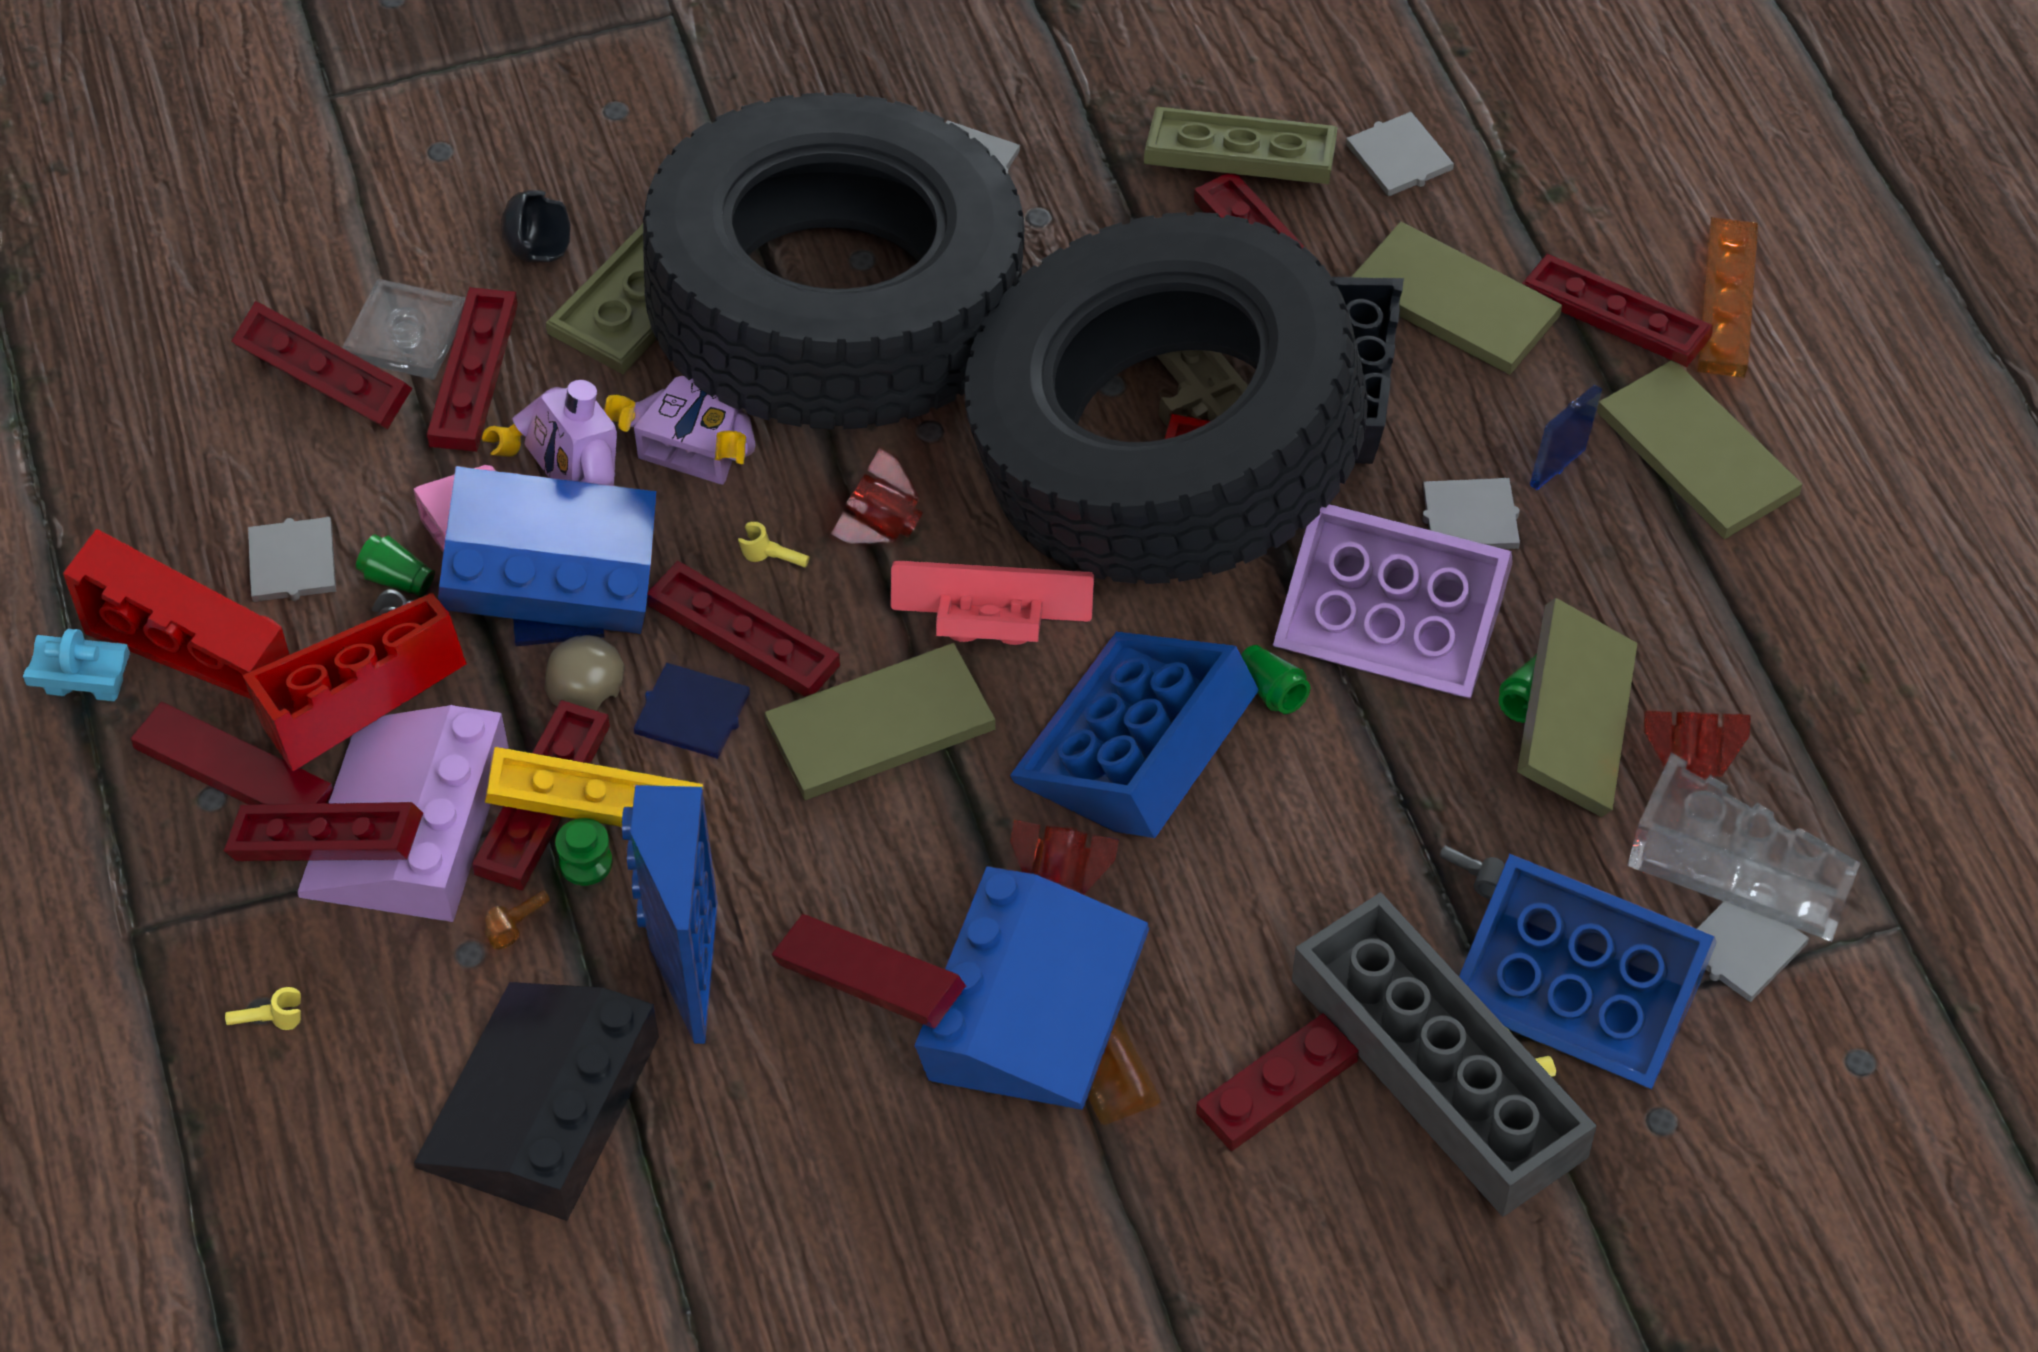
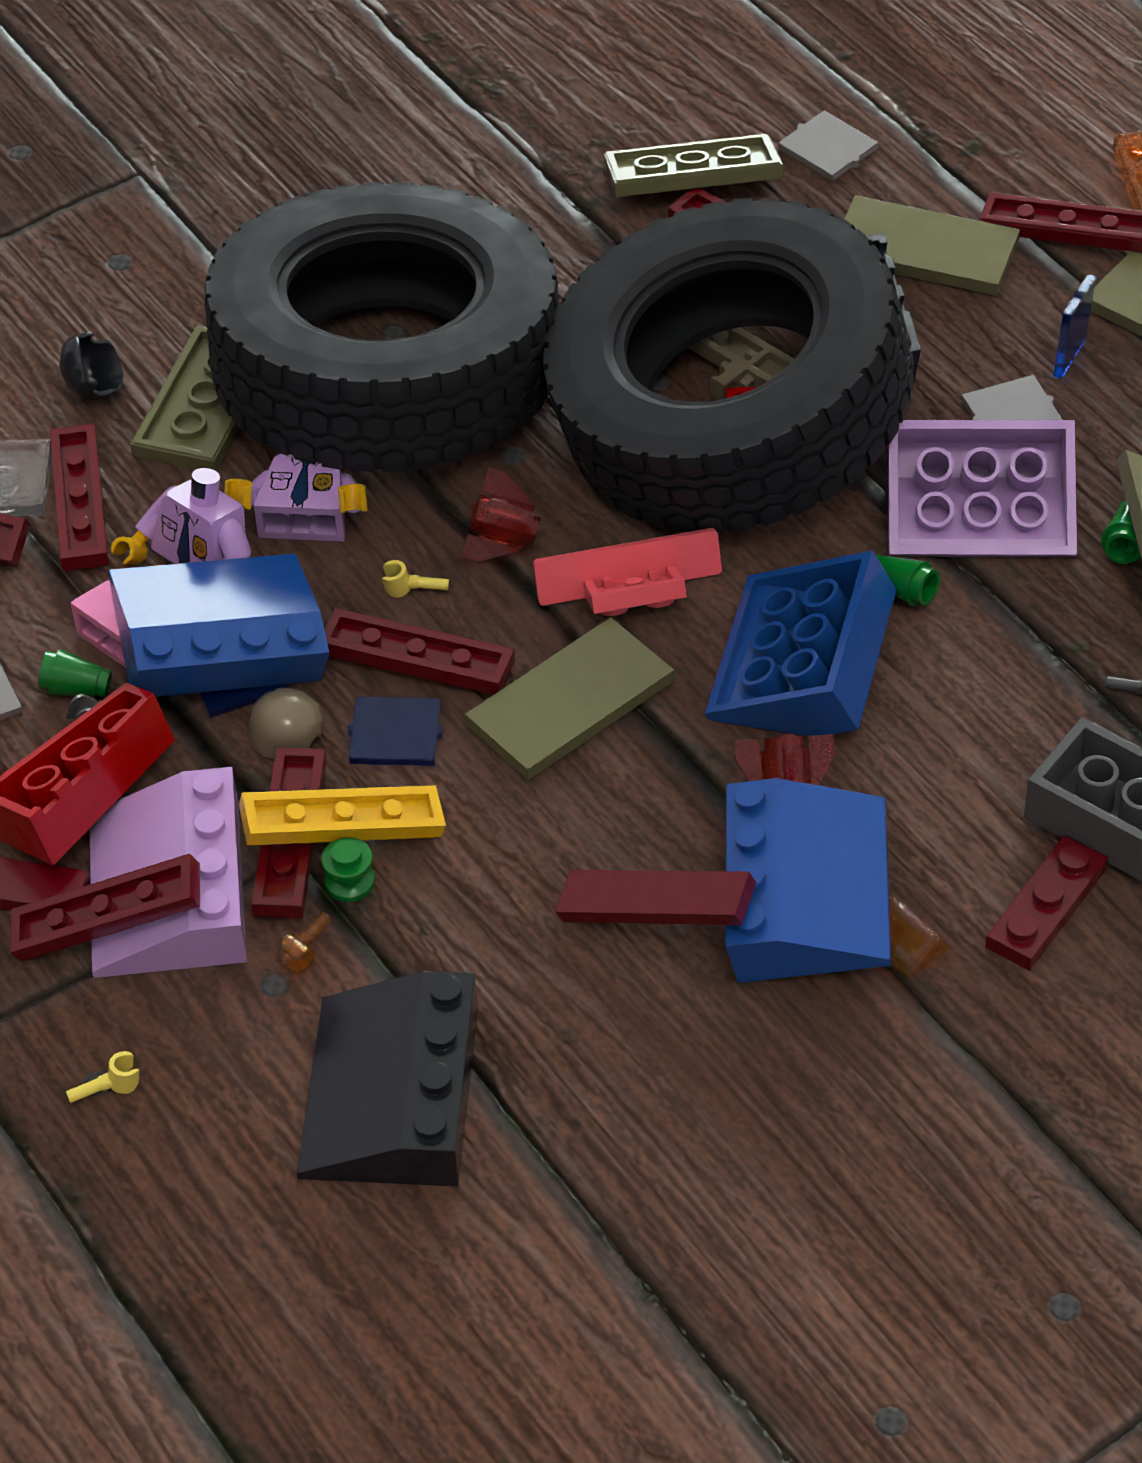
camera: 15 degrees left, 5 degrees down
blue slope [622,785,718,1044] -> none

